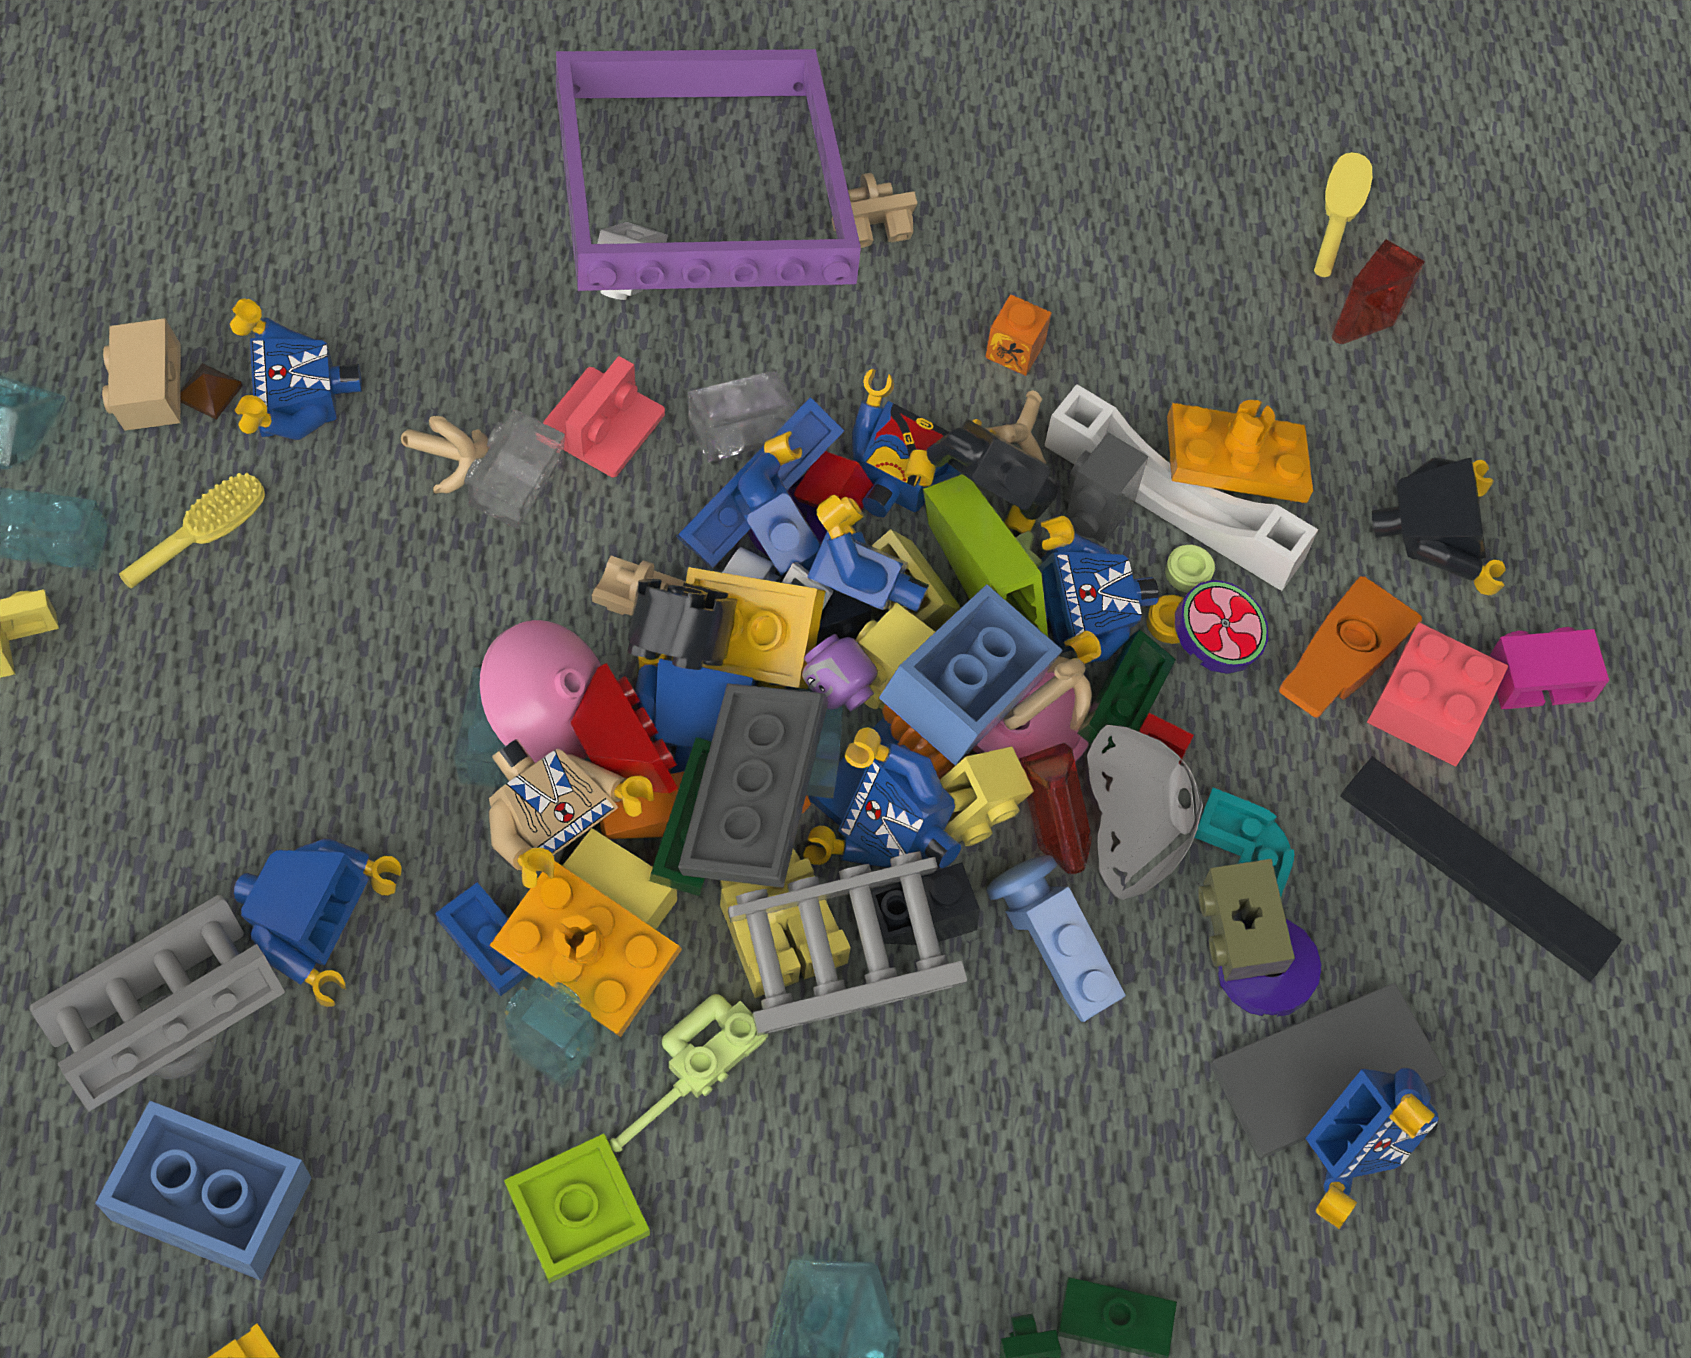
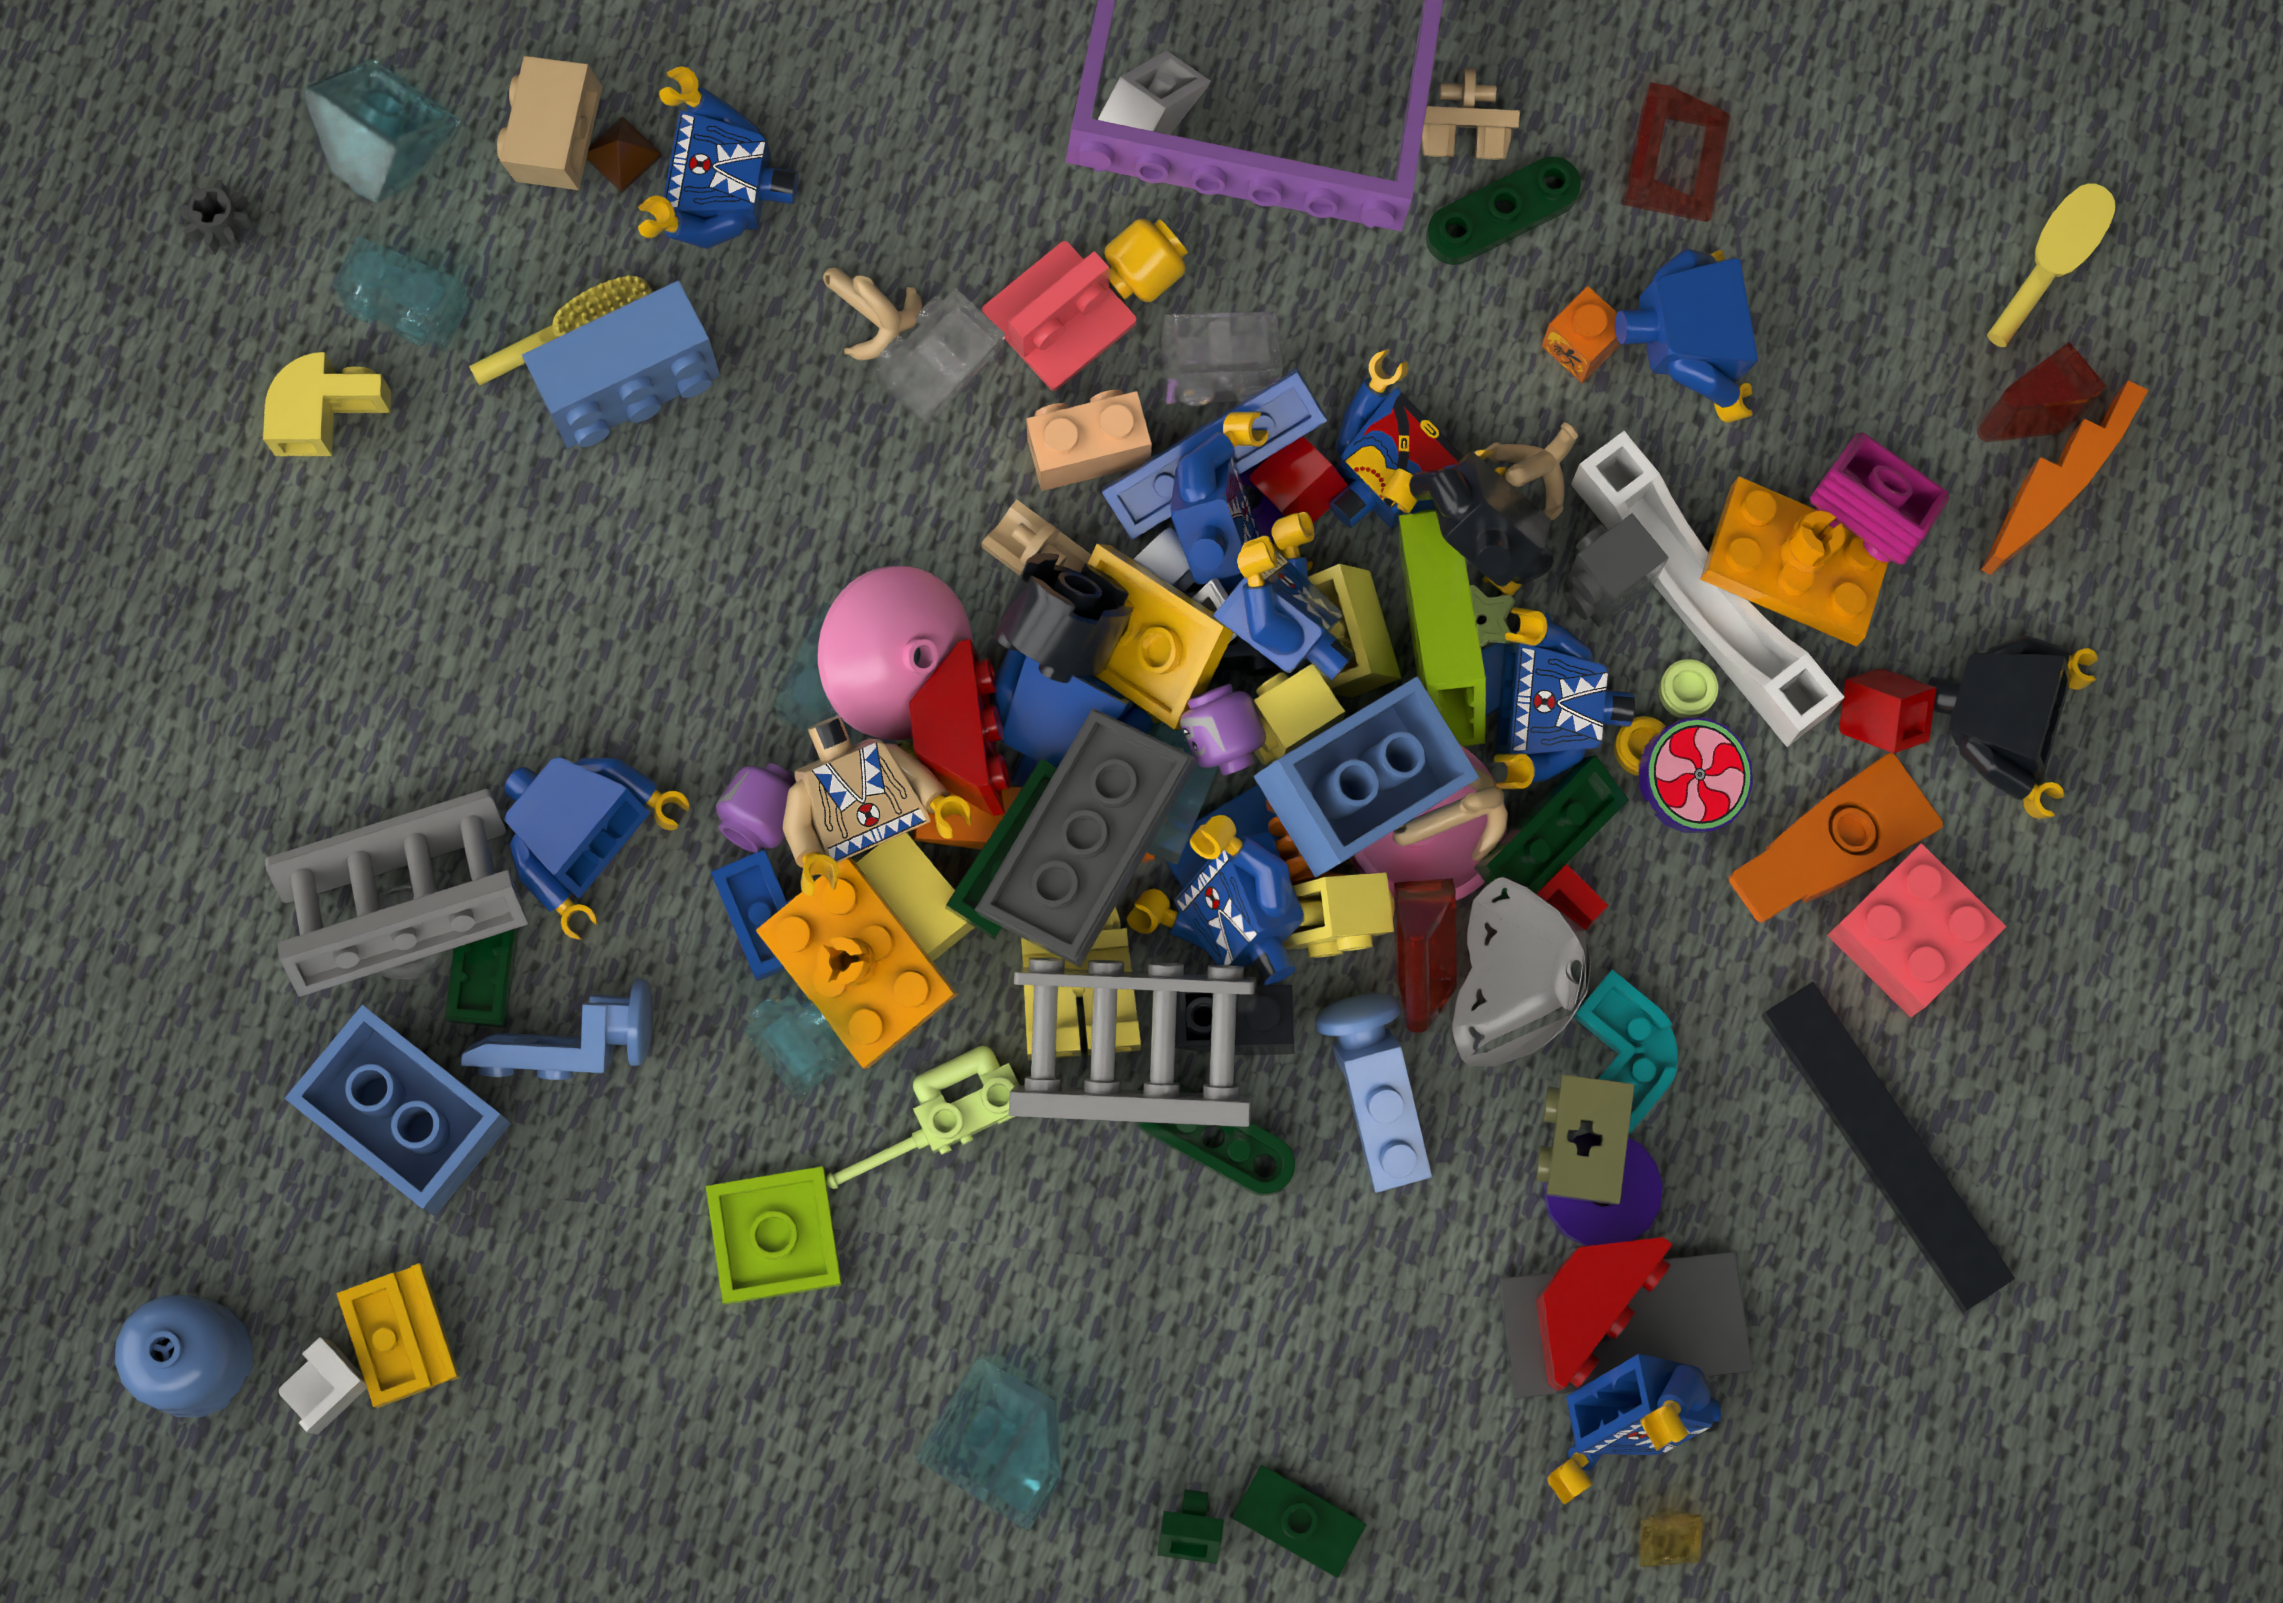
camera: 20 degrees right, 15 degrees up
dark pink piece [1489,627,1609,709] -> none
none -> dark green plate [444,928,519,1028]
none -> medium blue piece [461,978,653,1080]
none -> medium blue brick [522,280,720,449]
none -> medium lavender head [716,763,796,853]
none -> light nougat brick [1026,390,1152,491]
none -> yellow head [1104,218,1188,302]
none -> dark green plate [1135,1080,1295,1196]
none -> dark green plate [1426,157,1581,265]
none -> red slope [1536,1237,1673,1392]
none -> blue torso [1615,249,1758,423]
none -> clear red tile [1622,82,1731,222]
none -> clear yellow slope [1639,1510,1703,1567]
none -> dark pink brick [1810,432,1950,564]
none -> red panel [1839,669,1937,753]
none -> orange slope [1981,380,2149,575]

